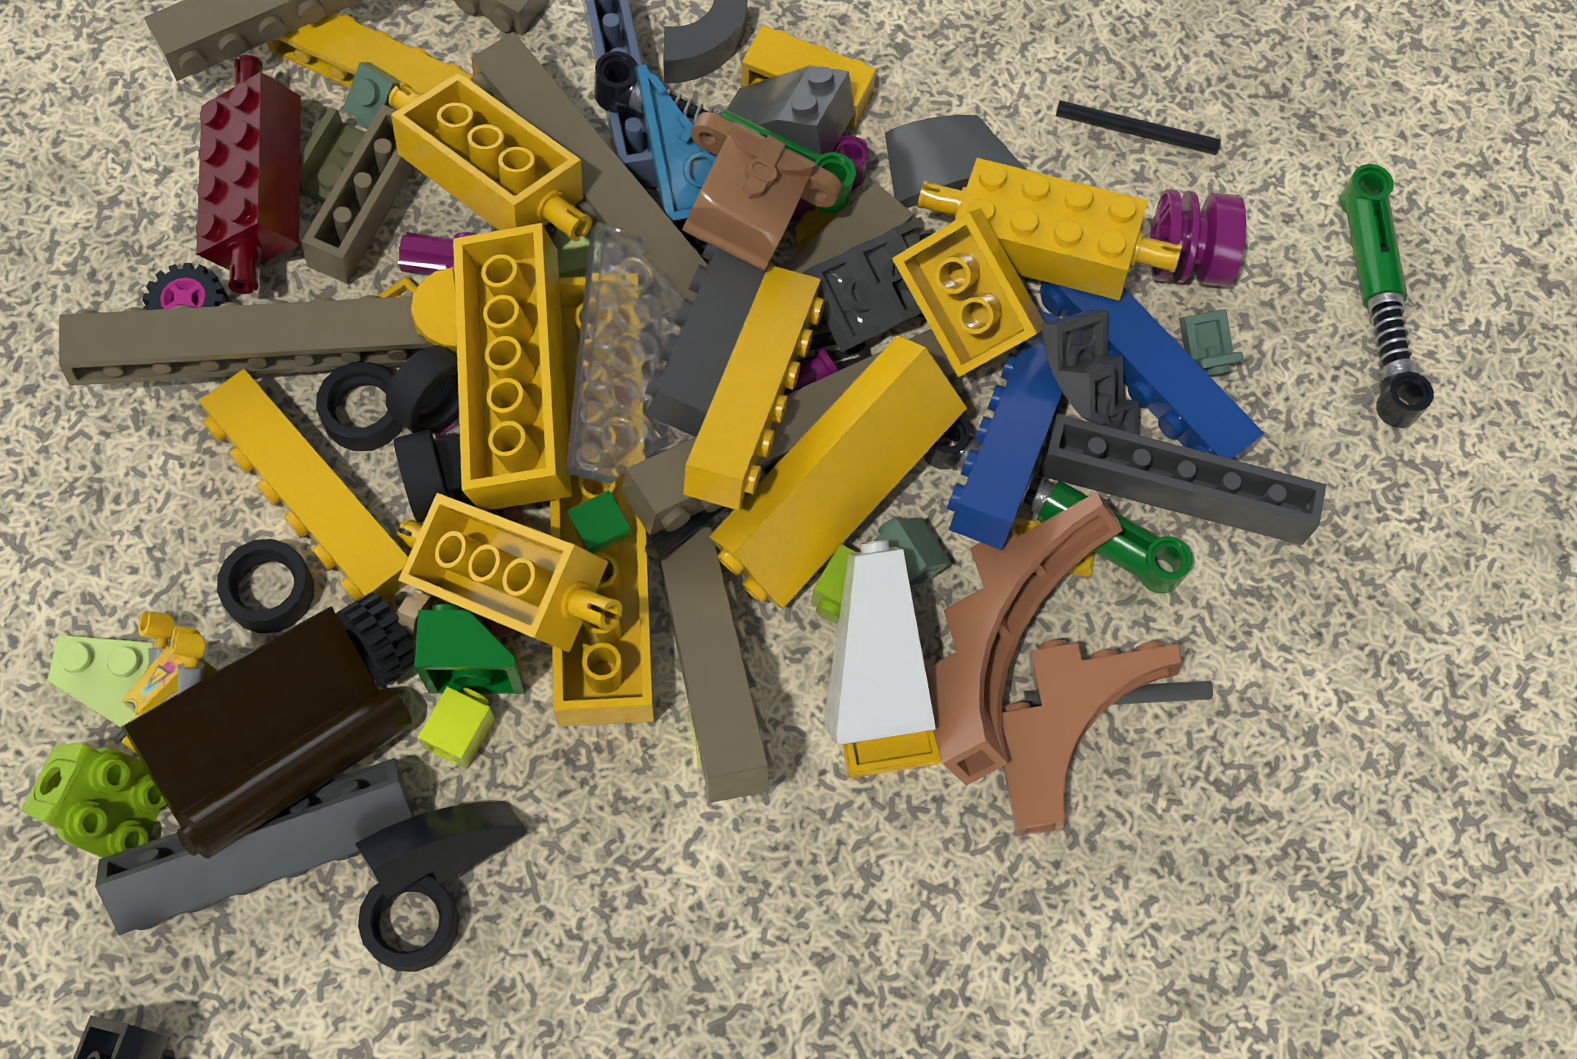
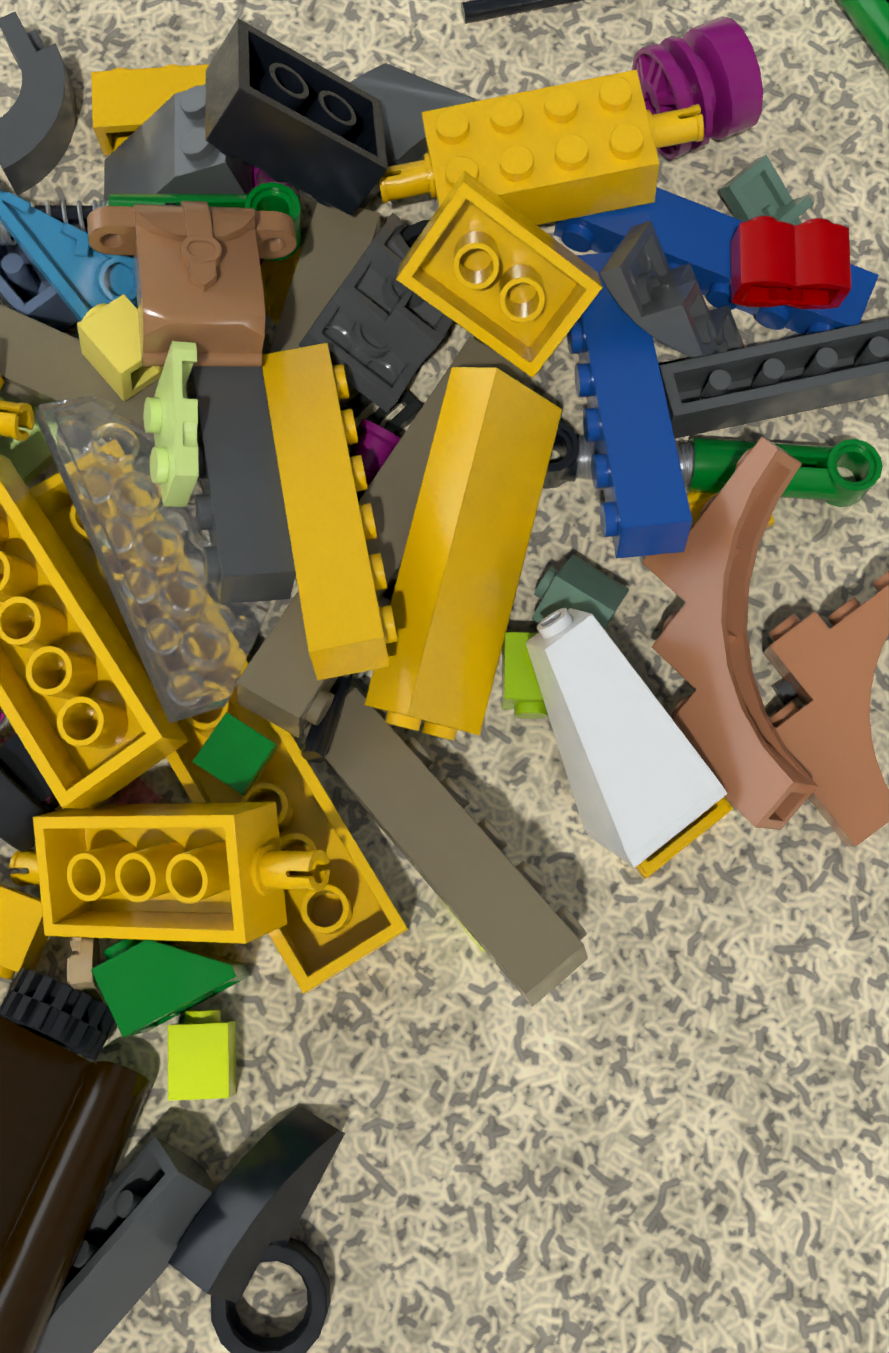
camera: 25 degrees left, 10 degrees up
none -> light yellow brick [77,294,164,402]
none -> yellowish green wing [143,341,199,507]
none -> black brick [205,18,388,216]
none -> red brick [730,216,851,309]

